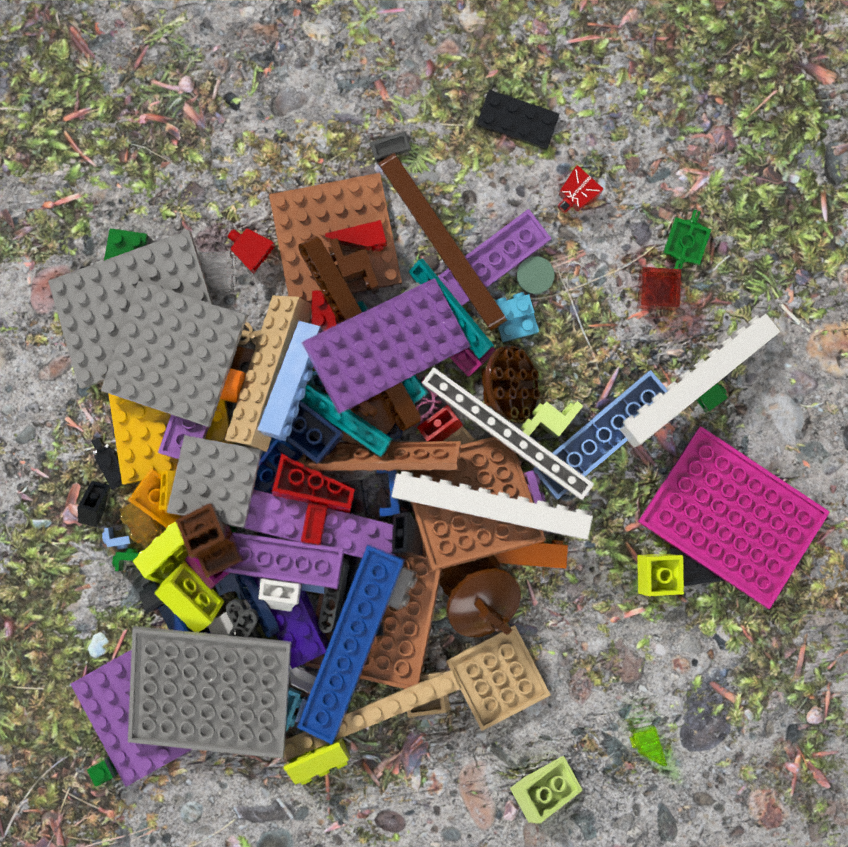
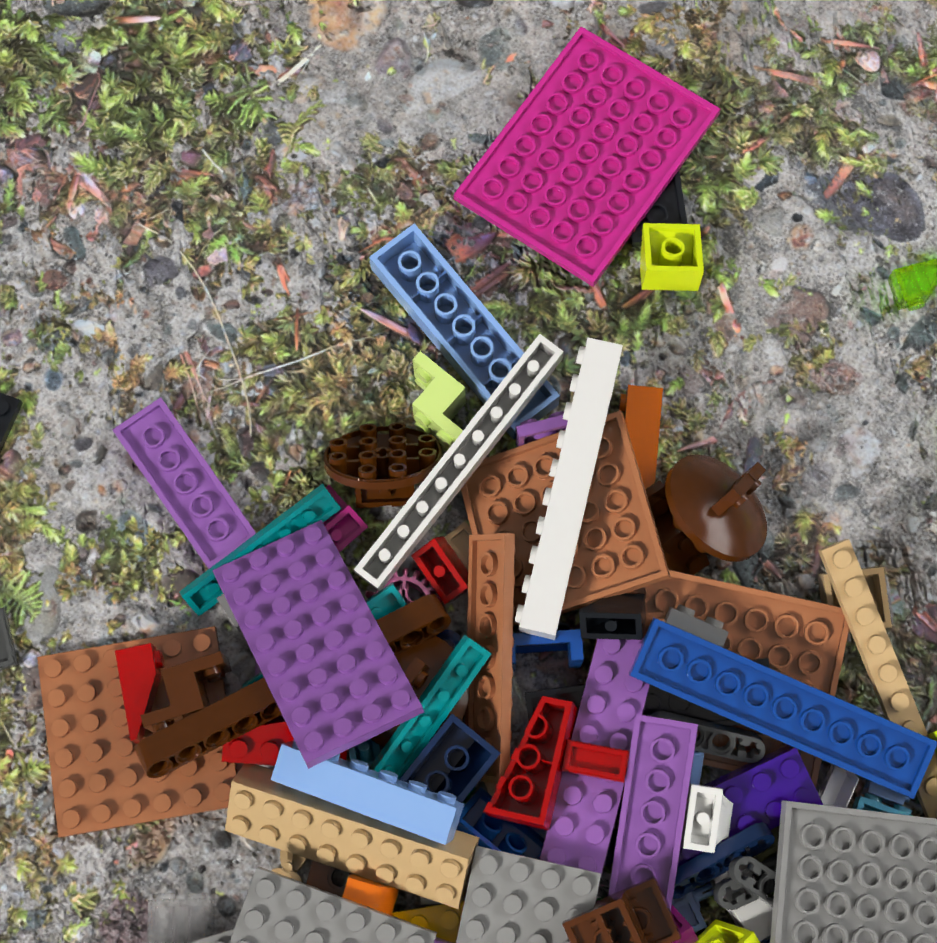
camera: 90 degrees left, 10 degrees down
red torso [227,228,276,274] -> none
reddish brown beam [378,153,507,331] -> none
tan plate [446,625,551,731] -> none
medium azure plate [495,292,539,343] -> none
sand green tile [517,256,555,295] -> none
red torso [557,165,604,214] -> none
white brick [619,314,781,448] -> none
clear red piece [637,267,681,311] -> none
green plate [662,210,712,273] -> none
green brick [696,383,728,413] -> none

